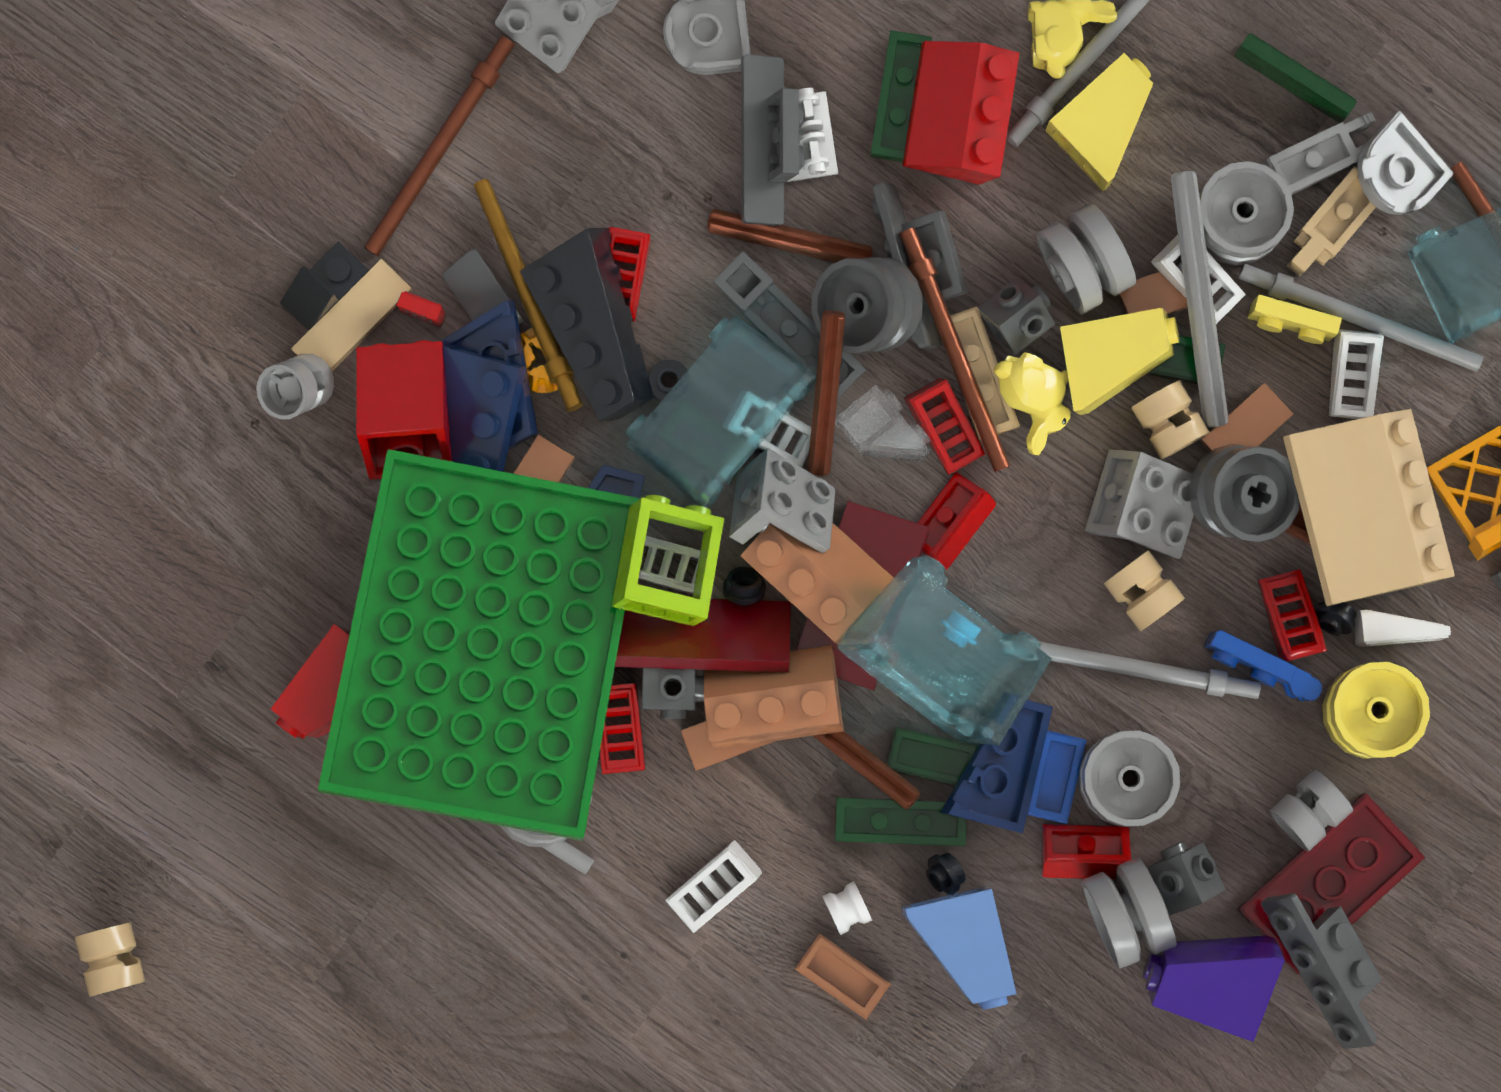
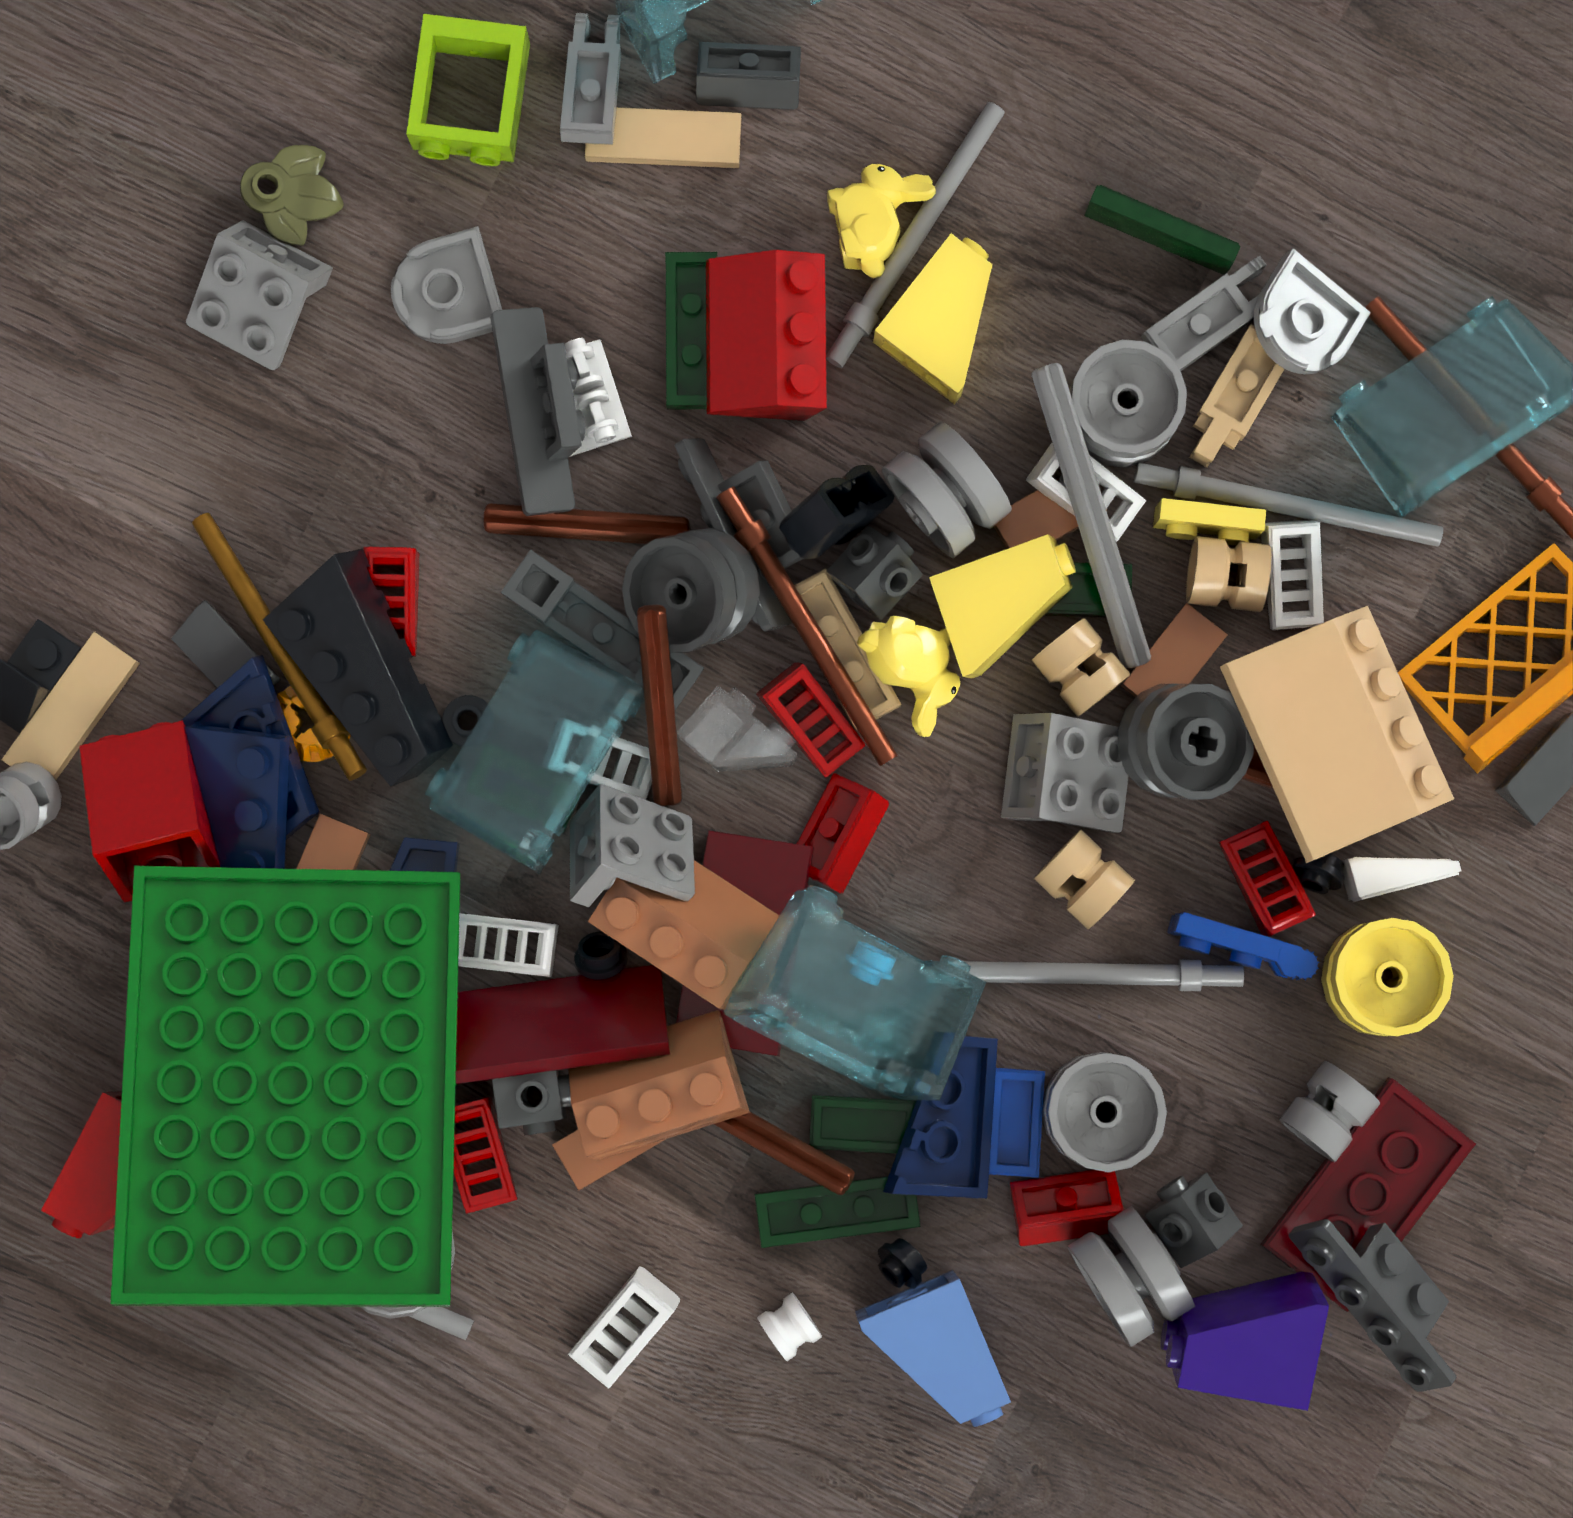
camera: 15 degrees left, 0 degrees up
copper bar [364,35,515,257] -> none
red tile [396,291,446,328] -> none
lime window [612,495,724,626] -> none
nougat tile [795,933,891,1019] -> none
none -> black brick [779,465,895,559]
none -> tan wheel [1186,536,1271,612]

